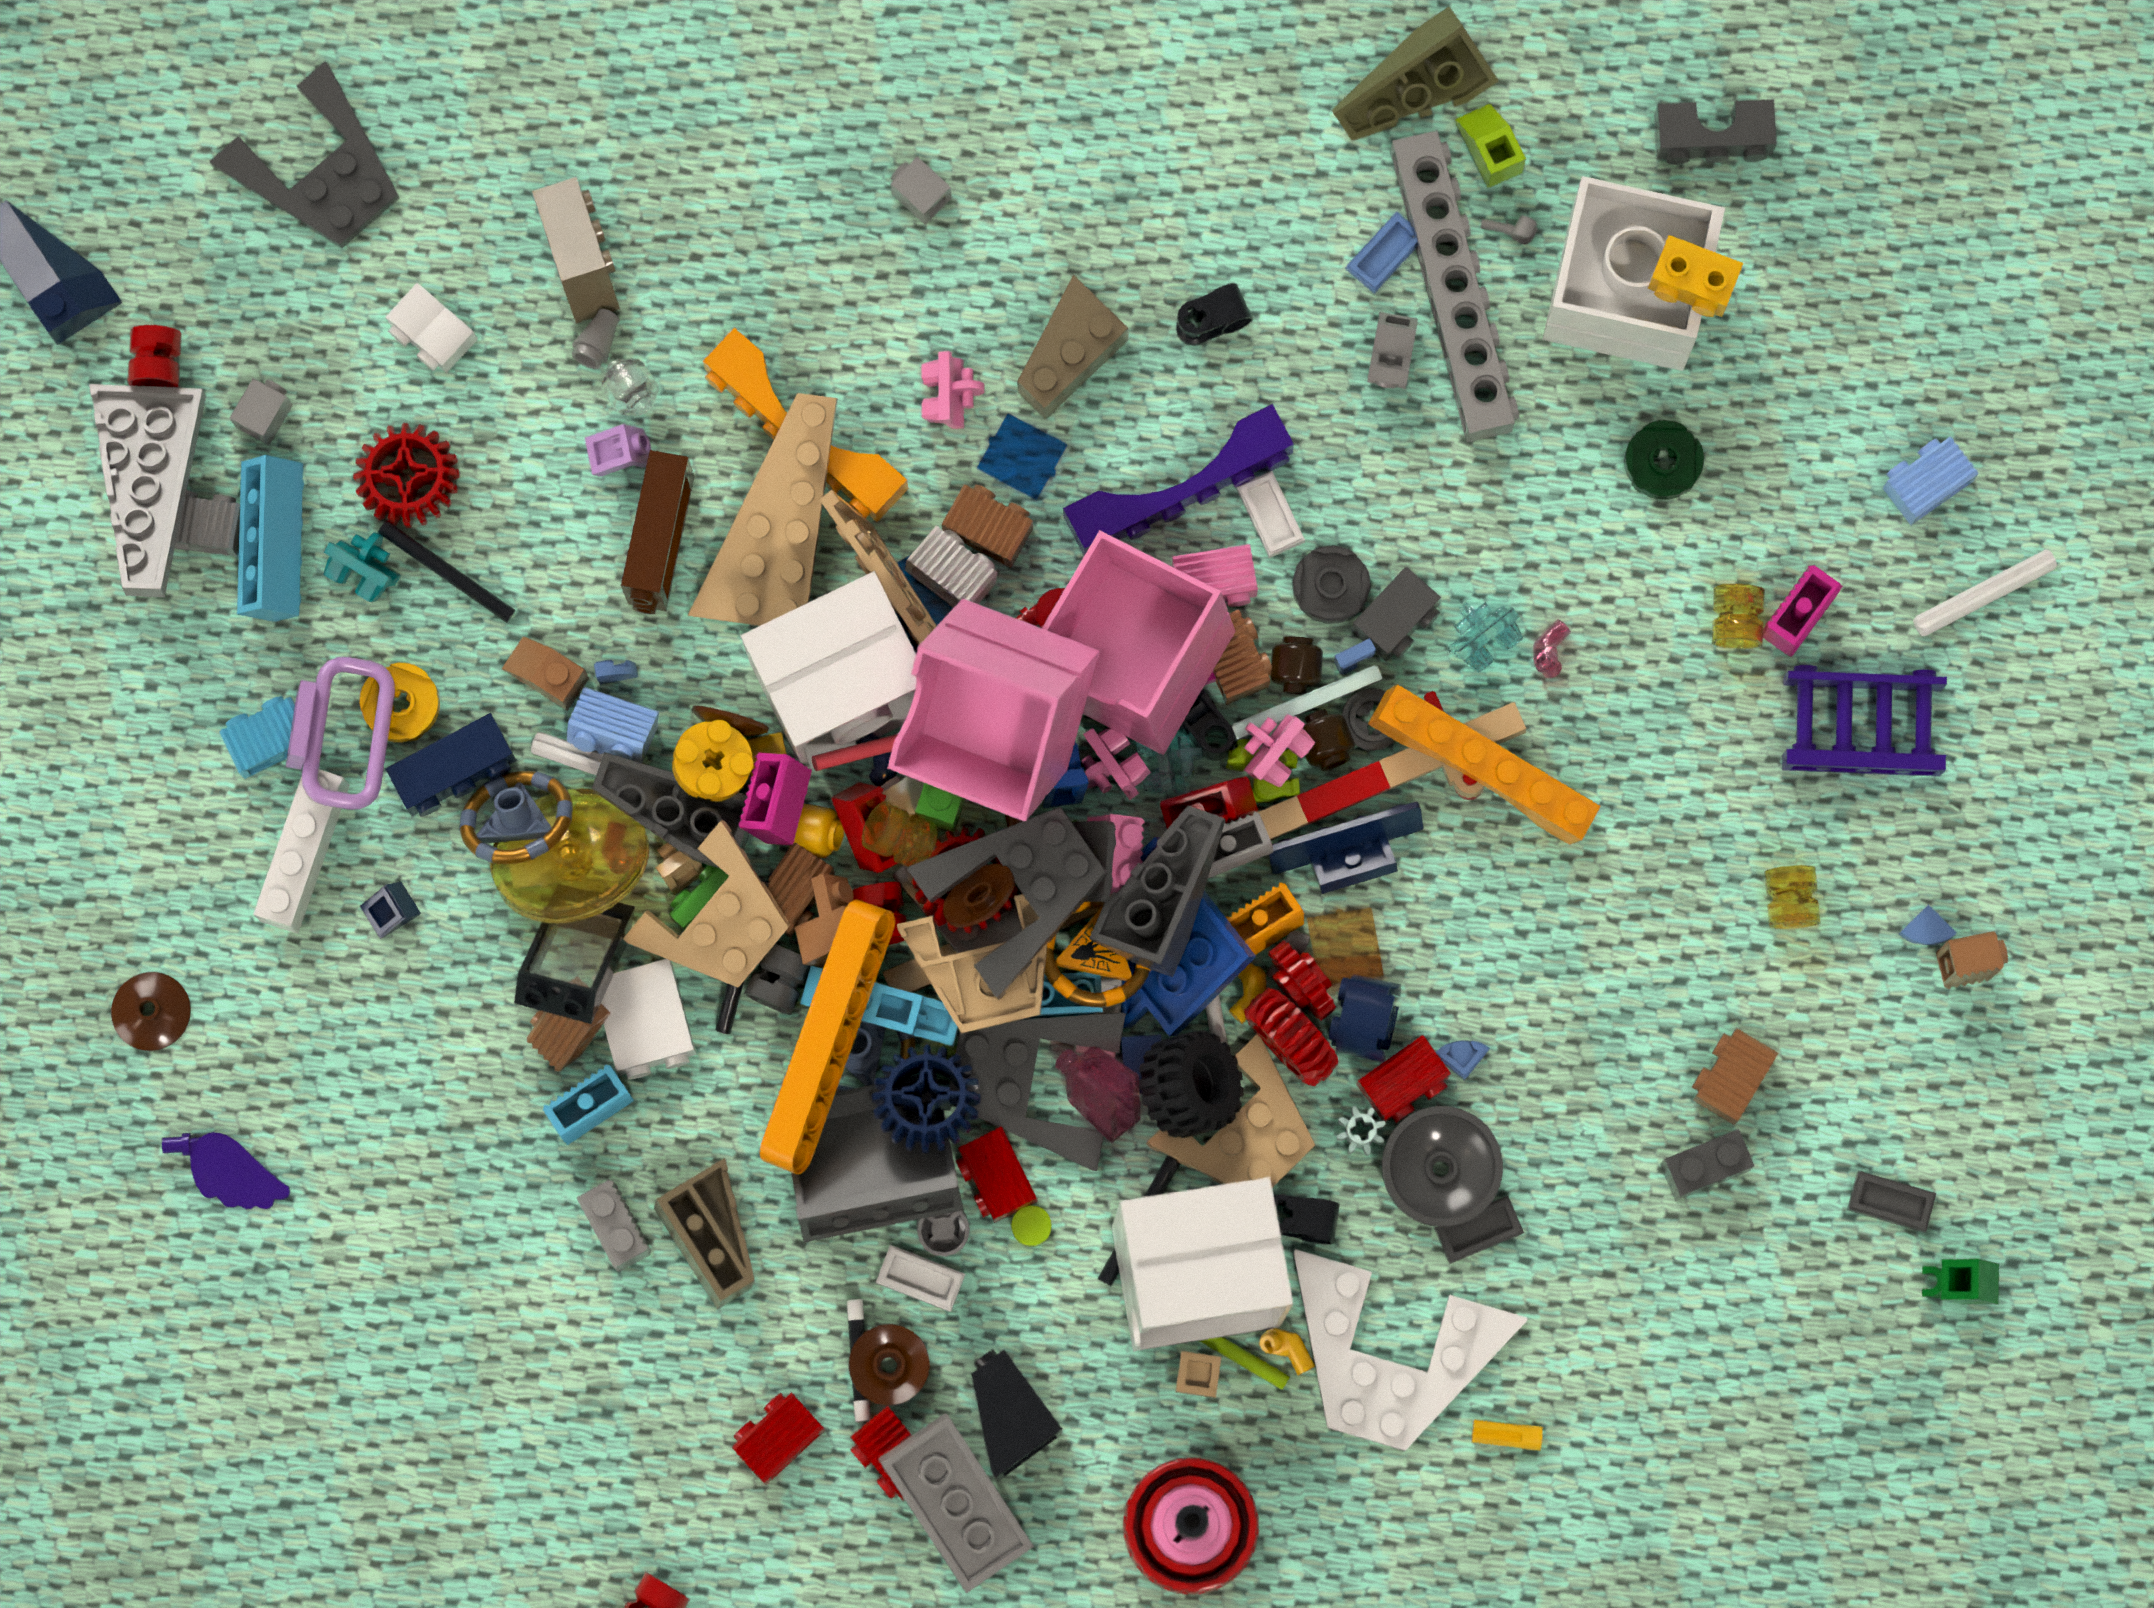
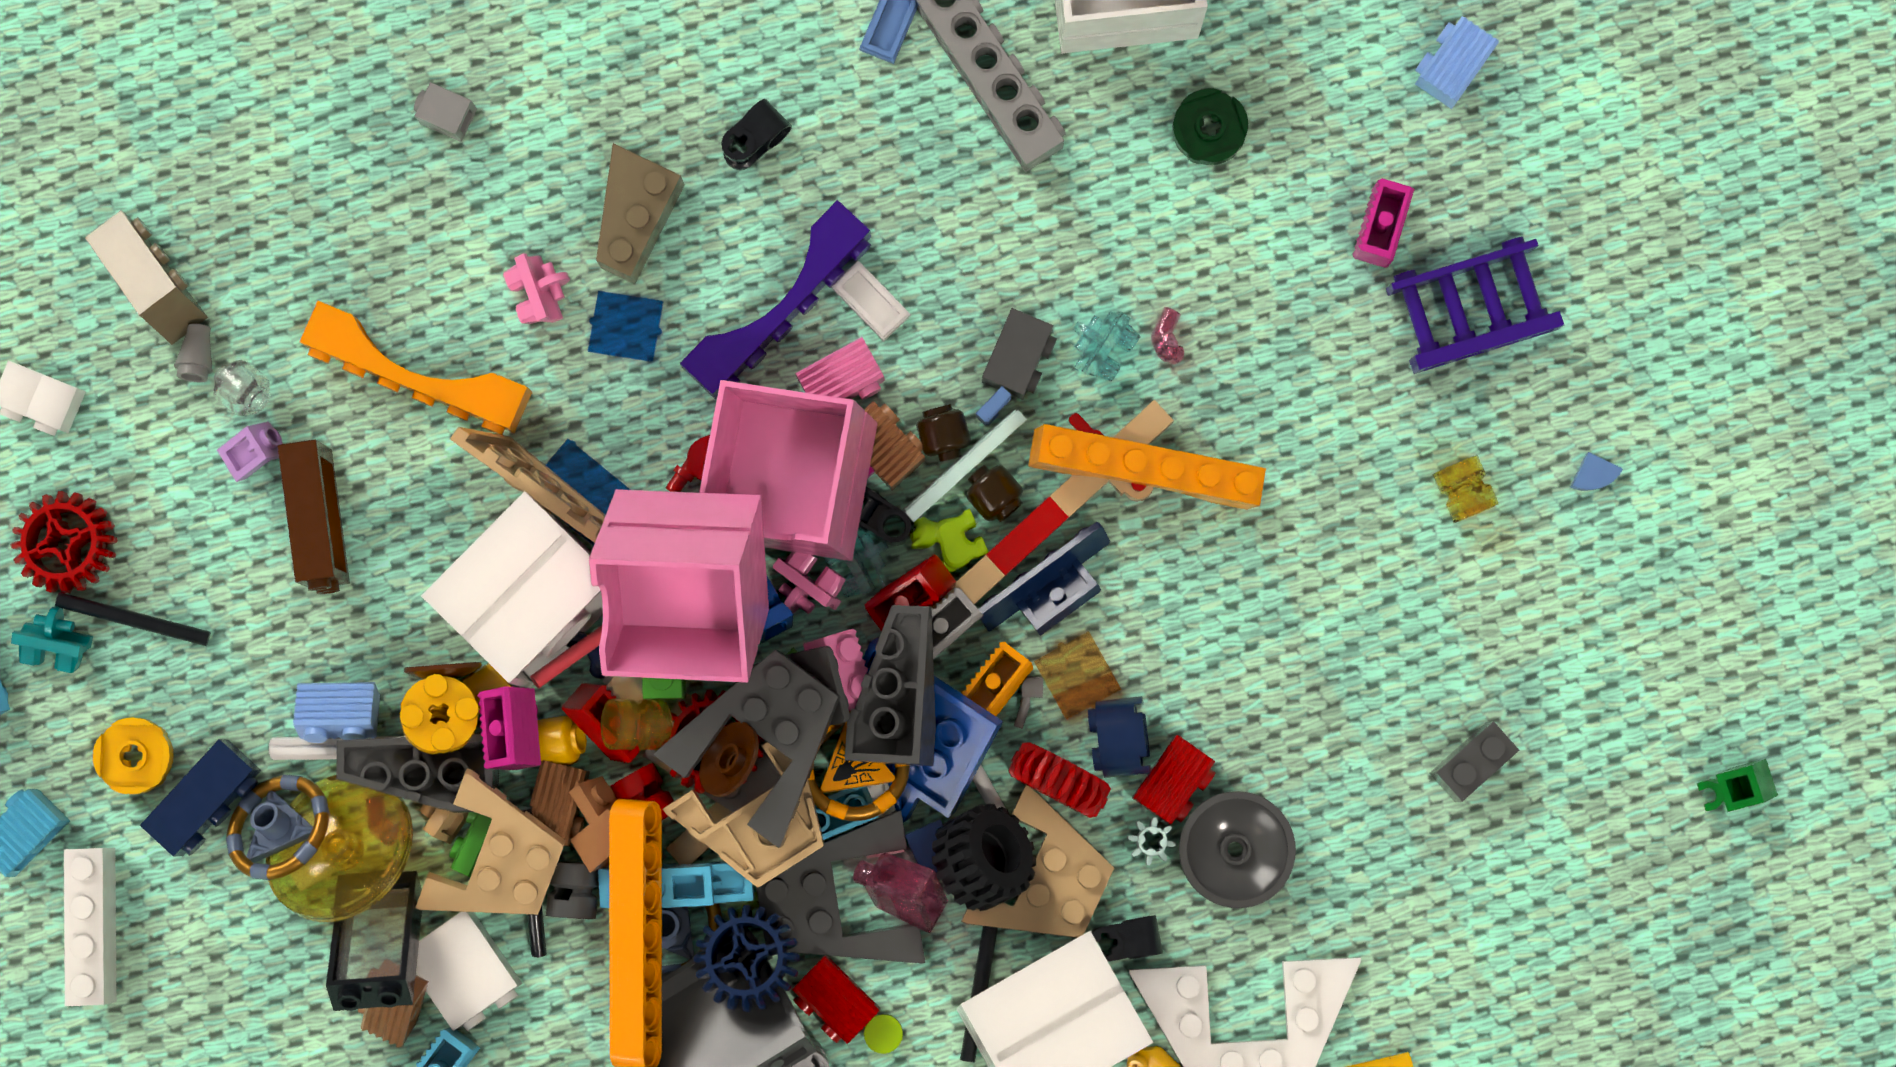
camera: 20 degrees left, 5 degrees up
lavender bar [286,657,395,810] -> none
dark blue slope [360,881,421,939] -> none
medium nougat slope [502,636,589,711] -> none
medium blue tile [594,660,638,685] -> none
tan wing [687,393,838,626] -> none
white brick [905,526,998,608] -> none
medium nougat brick [941,484,1033,568] -> none
yellow arm [1228,963,1267,1024] -> none
bright pink hips [1244,714,1315,788] -> none
red gear [1268,940,1337,1021] -> none
dark grey tile [1292,545,1371,624] -> none
dark grey gear [1342,688,1396,752] -> none
light grey brick [1367,312,1418,389] -> none
dark grey tile [1434,1196,1524,1264] -> none
medium blue tile [1436,1040,1490,1081] -> none
medium nougat brick [1692,1029,1778,1125] -> none
clear yellow wheel [1712,584,1765,649] -> none
dark grey tile [1847,1171,1937,1233] -> none
white axle [1913,550,2057,636] -> none
medium nougat brick [1936,931,2008,989] -> none

